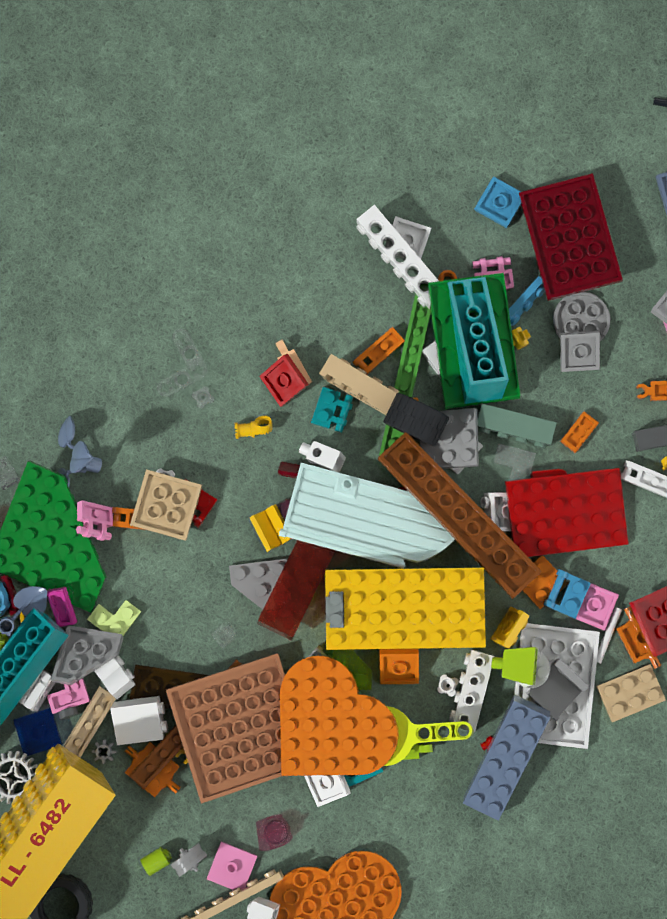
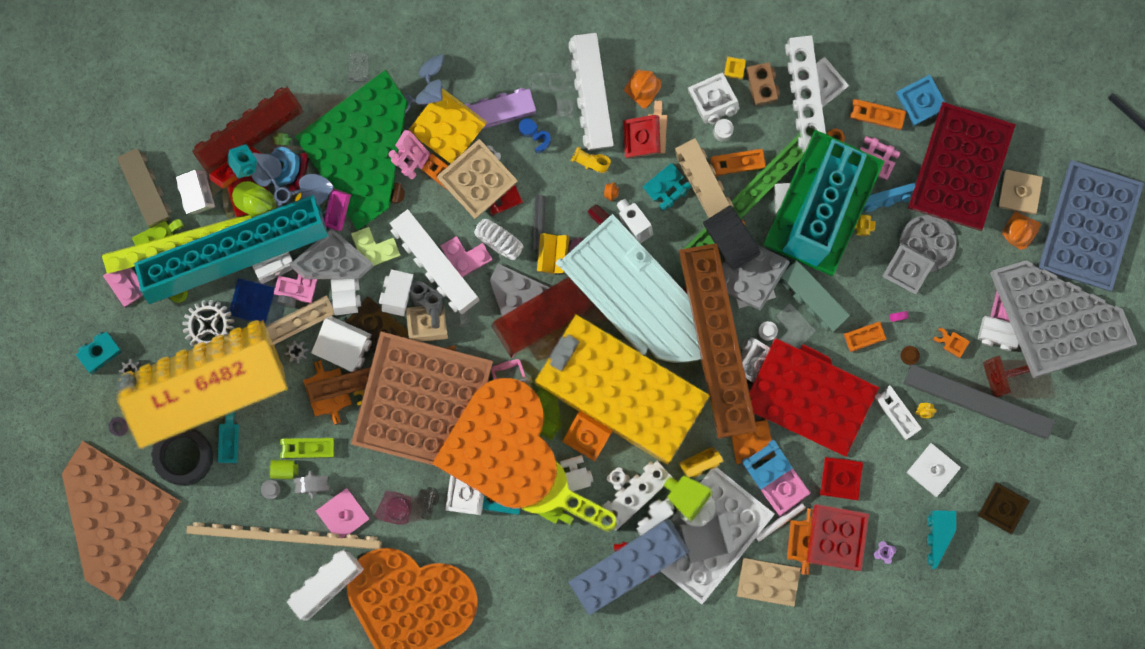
camera: 25 degrees right, 0 degrees up
none -> teal plate [218,411,240,463]
none -> light grey plate [261,480,281,499]
none -> lime plate [280,438,334,459]
none -> white brick [379,270,413,316]
none -> reddish brown plate [390,183,405,204]
none -> white brick [390,209,479,315]
none -> tan plate [406,304,448,342]
none -> yellow plate [408,88,487,163]
none -> dark grey beam [410,281,443,329]
none -> clear smoke plate [417,487,439,520]
none -> bright pink plate [440,236,492,277]
none -> lavender brick [464,88,536,129]
none -> white gear [474,219,524,260]
none -> bright pink piece [491,359,526,380]
none -> blue leg [519,118,551,154]
none -> dark grey axle [533,194,546,251]
none -> white brick [560,455,594,492]
none -> white brick [569,33,614,151]
none -> orange plate [604,182,619,201]
none -> orange piece [624,70,661,109]
none -> white plate [636,499,674,536]
none -> white plate [688,72,739,124]
none -> white brick [713,119,734,142]
none -> yellow plate [724,57,746,80]
none -> medium nougat brick [746,62,780,107]
none -> white plate [758,321,778,341]
none -> red plate [820,457,863,501]
none -> orange plate [849,99,906,131]
none -> dark pink tile [889,311,909,322]
none -> reddish brown plate [900,346,920,365]
none -> tan plate [998,170,1043,215]
none -> orange piece [1002,212,1041,250]

